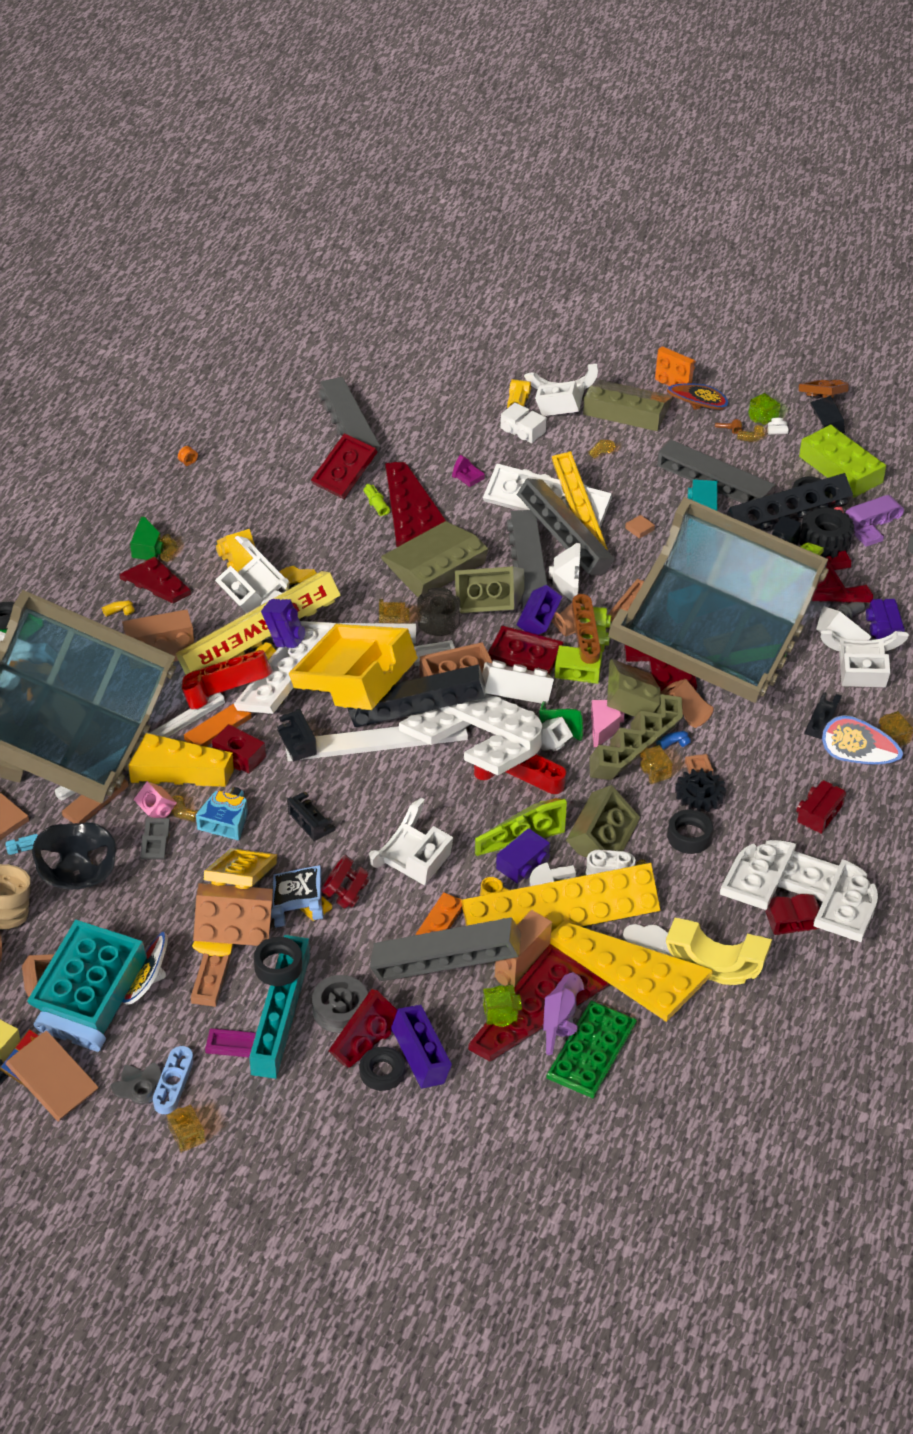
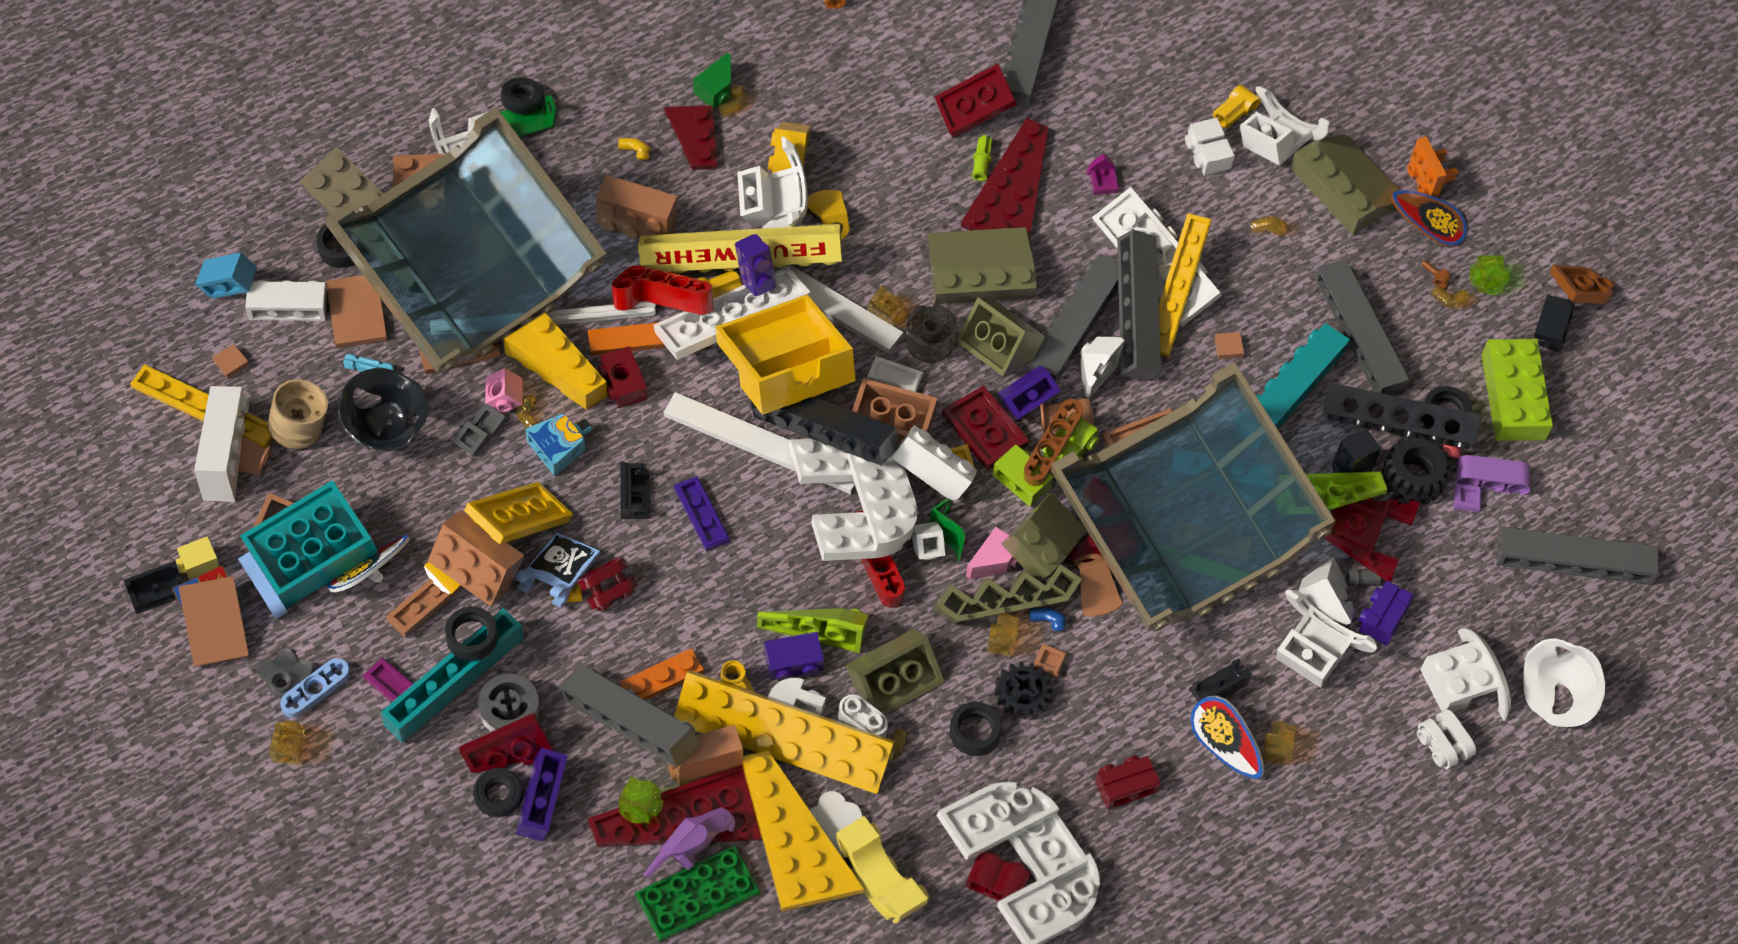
camera: 30 degrees right, 15 degrees up
black hinge [277,708,317,762] -> none
white piece [369,798,453,885] -> none
white plate [767,418,788,435] -> none
none -> dark purple tile [674,476,730,551]

